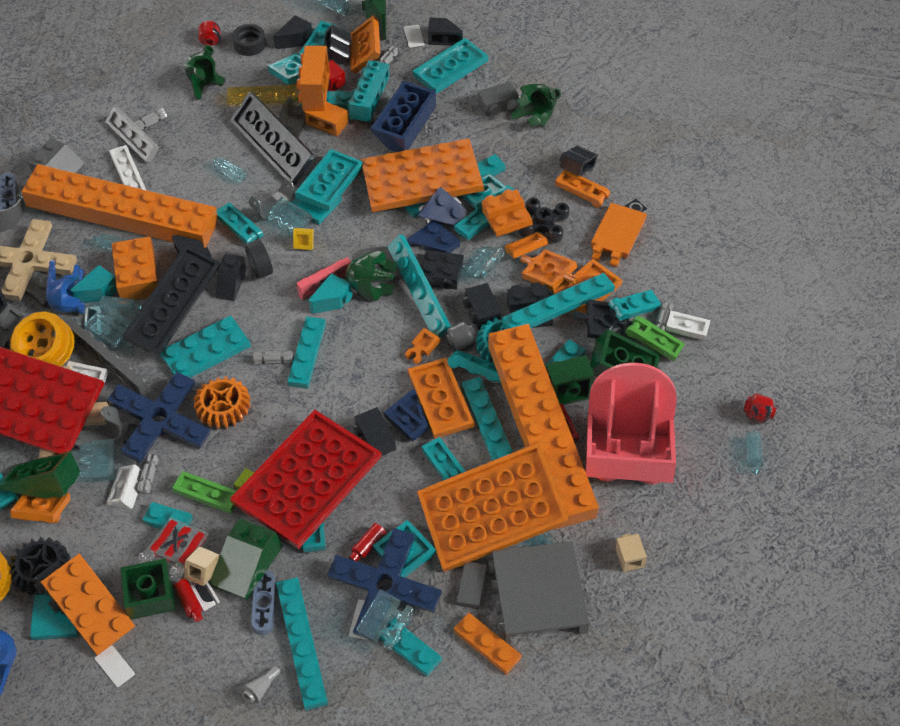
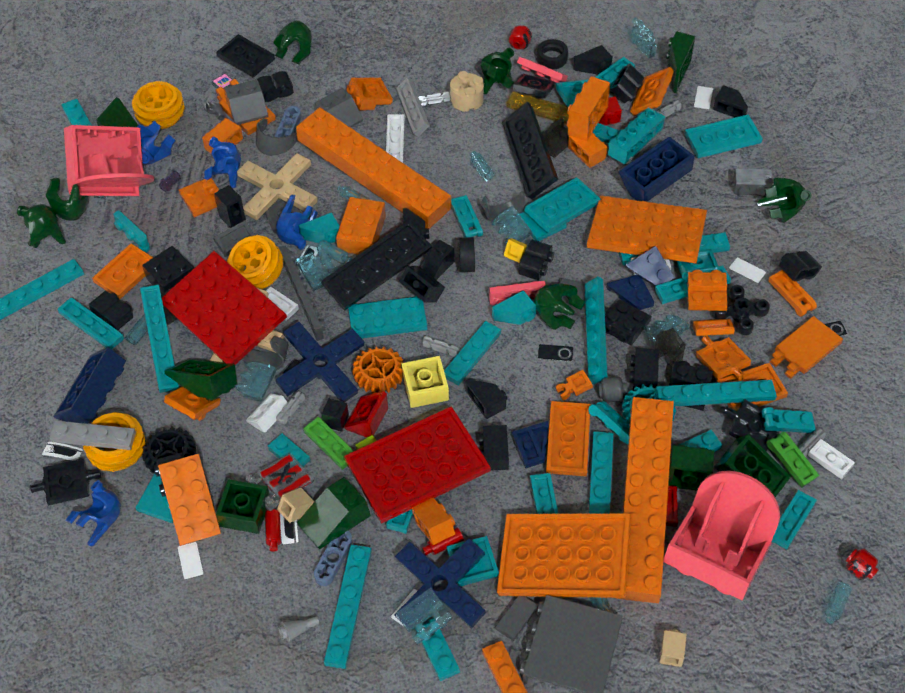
camera: 25 degrees right, 0 degrees up
none -> black brick [322,398,349,432]
none -> red slope [344,391,388,438]
none -> orange plate [346,78,393,110]
none -> black brick [399,266,445,302]
none -> light yellow brick [402,356,449,408]
none -> orange brick [411,497,455,545]
none -> tan brick [450,71,484,112]
none -> black slope [465,379,508,419]
none -> black plate [513,73,555,99]
none -> coral plate [517,57,568,83]
none -> black brick [518,239,555,281]
none -> black sticker [538,344,573,361]
none -> clear smoke bracket [654,328,686,367]
none -> white sticker [729,258,766,283]
none -> teal plate [772,490,817,550]

